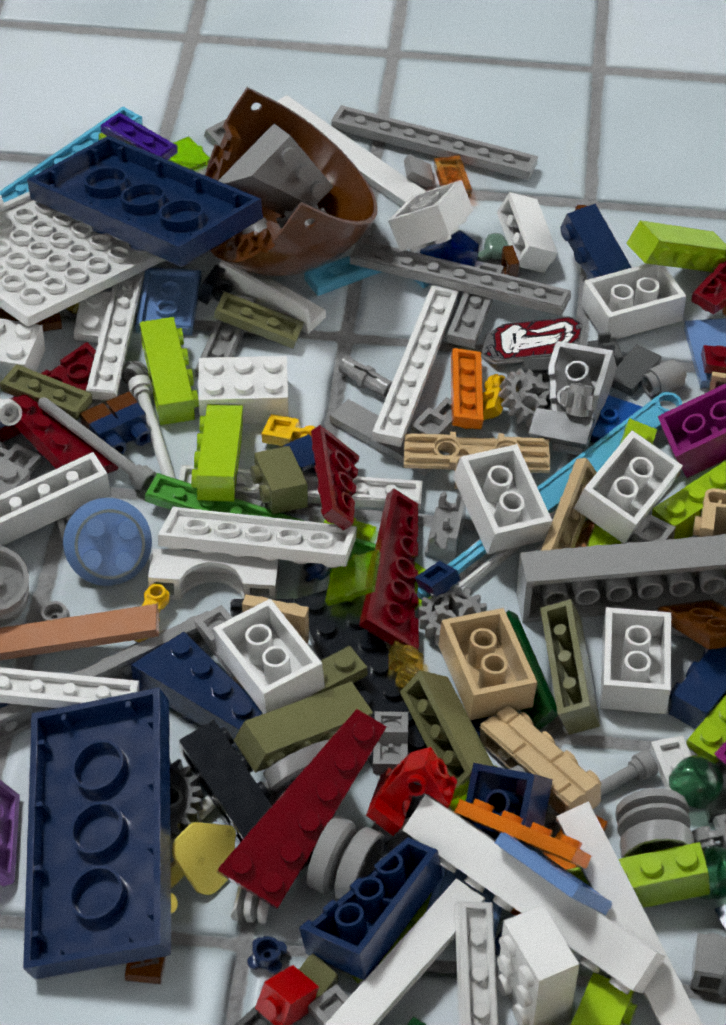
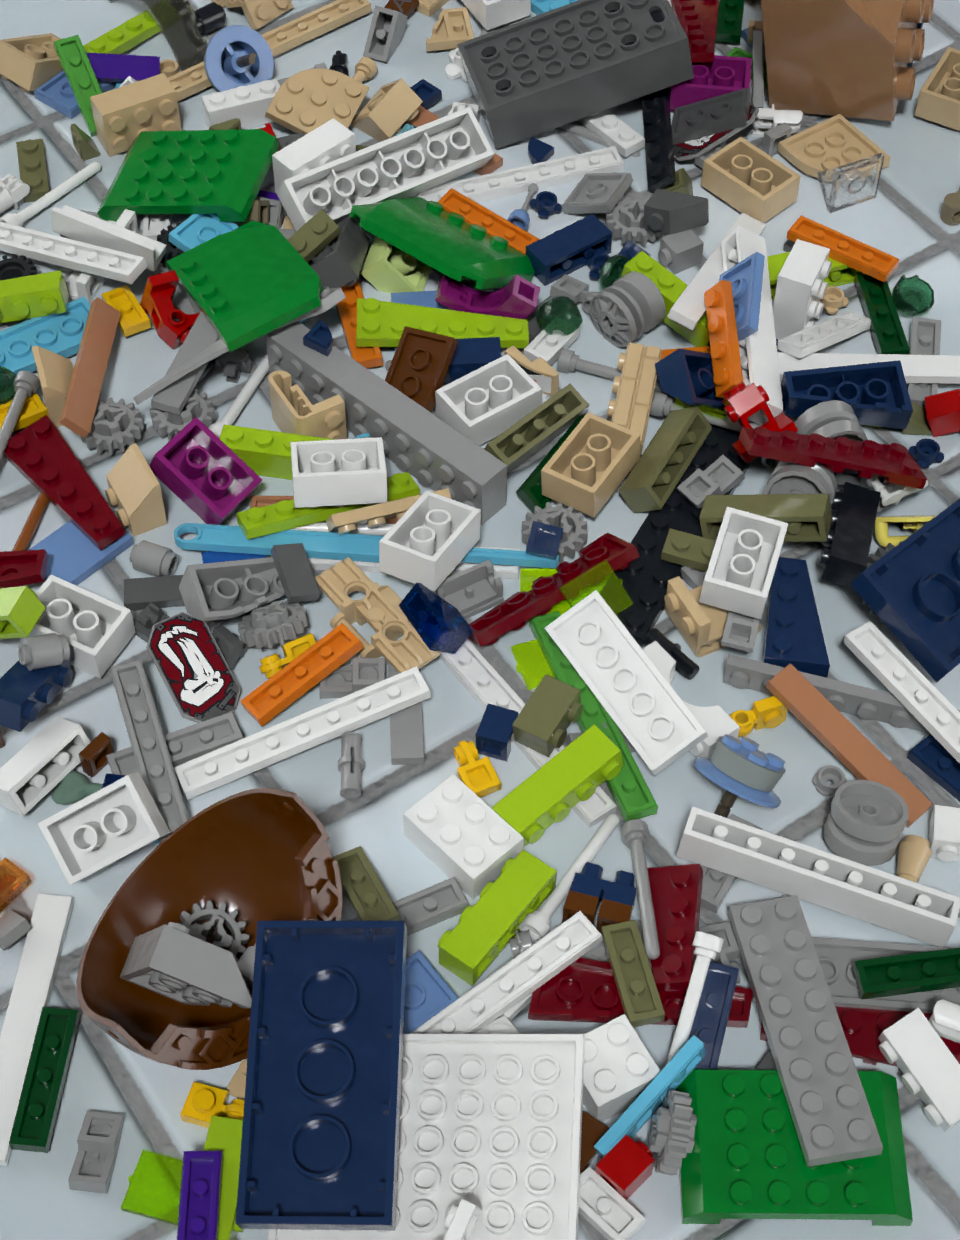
camera: 130 degrees left, 5 degrees up
dark red wing [311,425,359,531] -> none
clear yellow plate [388,641,423,689] -> none
light grey gear [560,383,599,417] -> none
none -> light grey brick [18,633,70,671]
none -> clear blue slope [398,583,473,654]
none -> tan slope [504,345,559,396]

